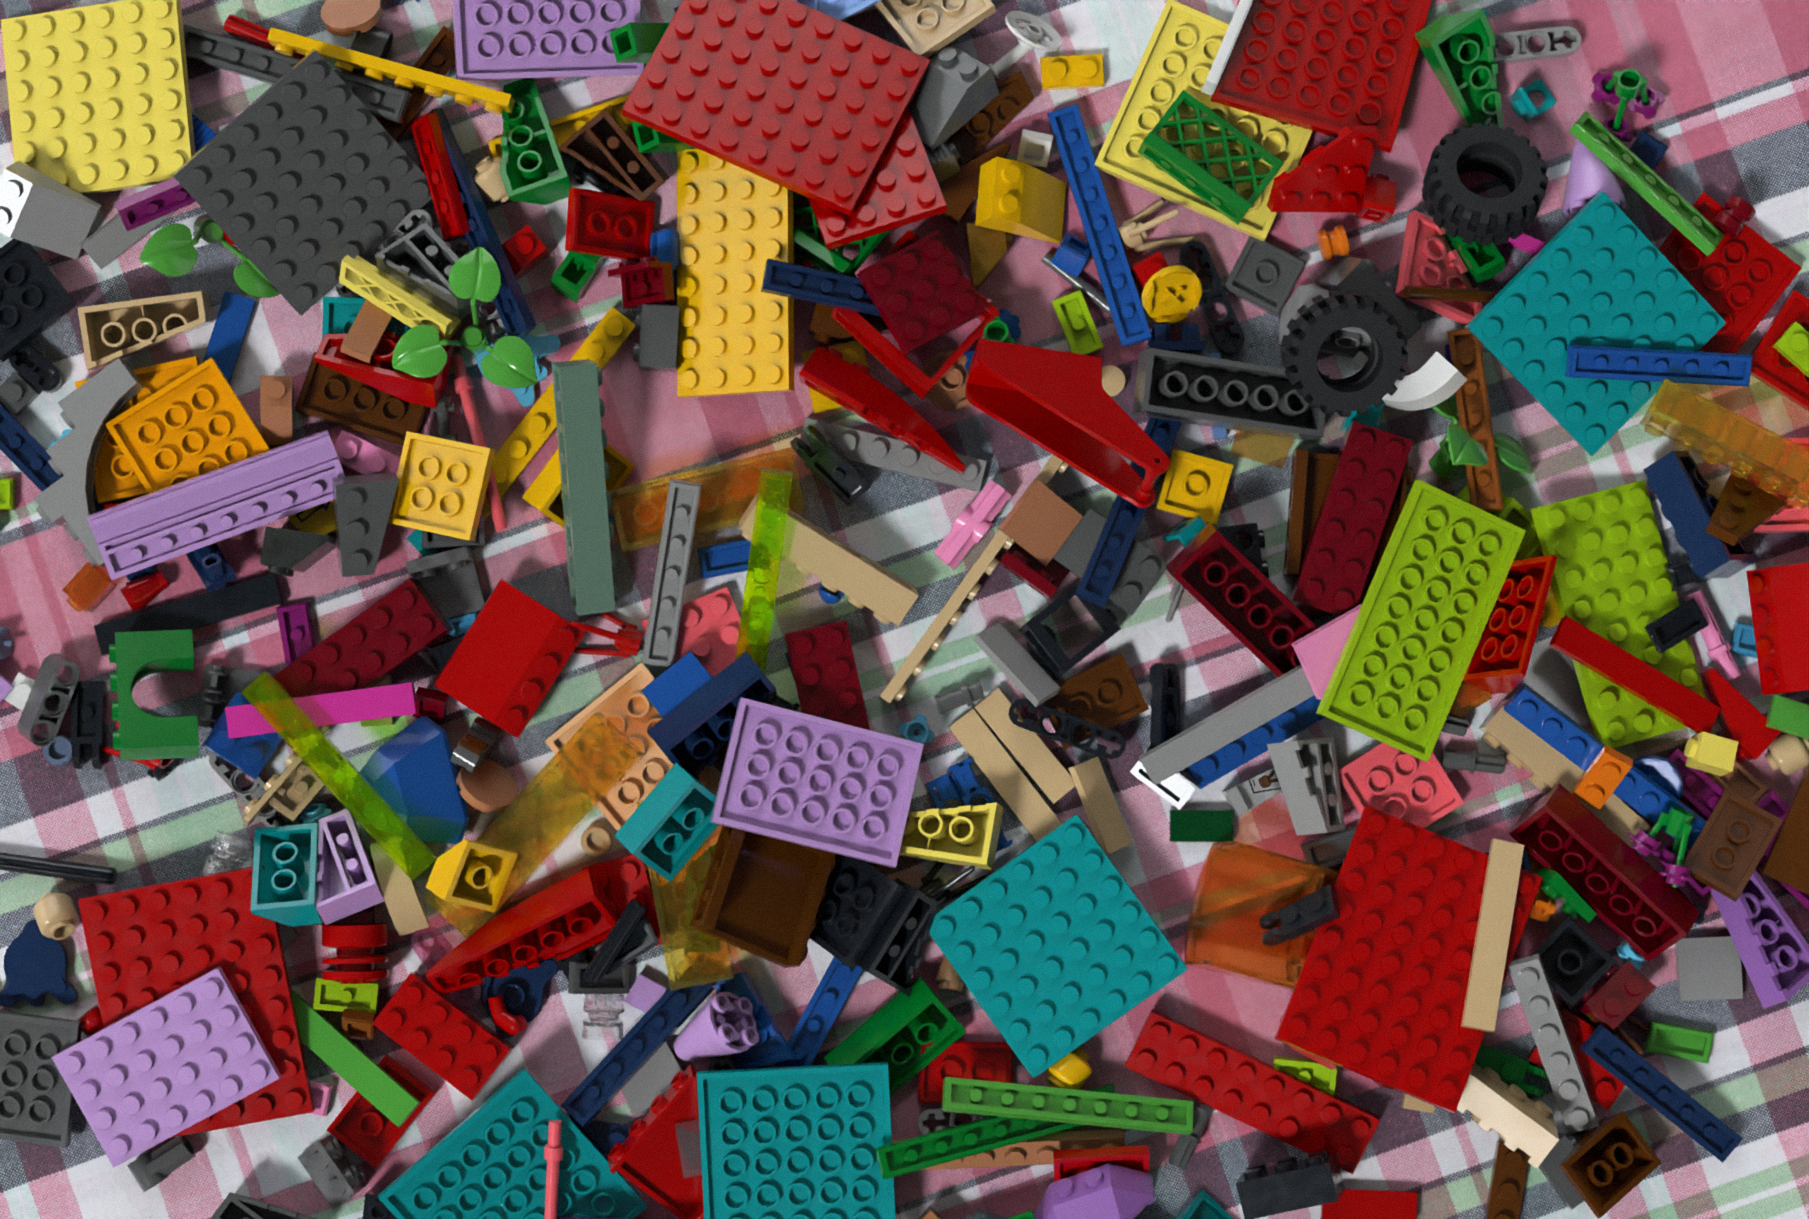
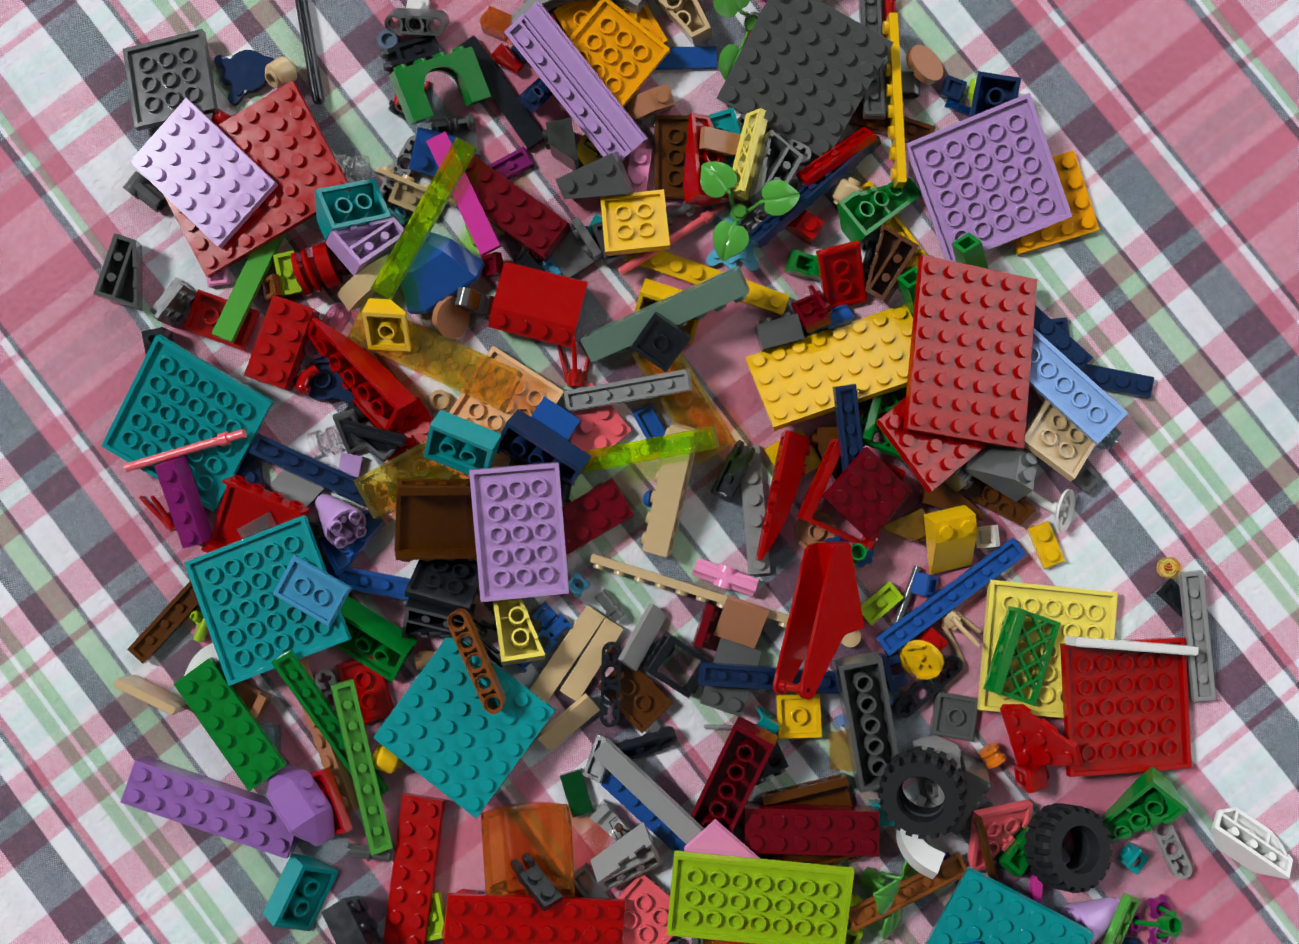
camera: 70 degrees right, 0 degrees up
none -> dark azure tile [272,555,352,627]
none -> dark orange beam [447,608,506,714]
none -> black plate [630,311,692,372]

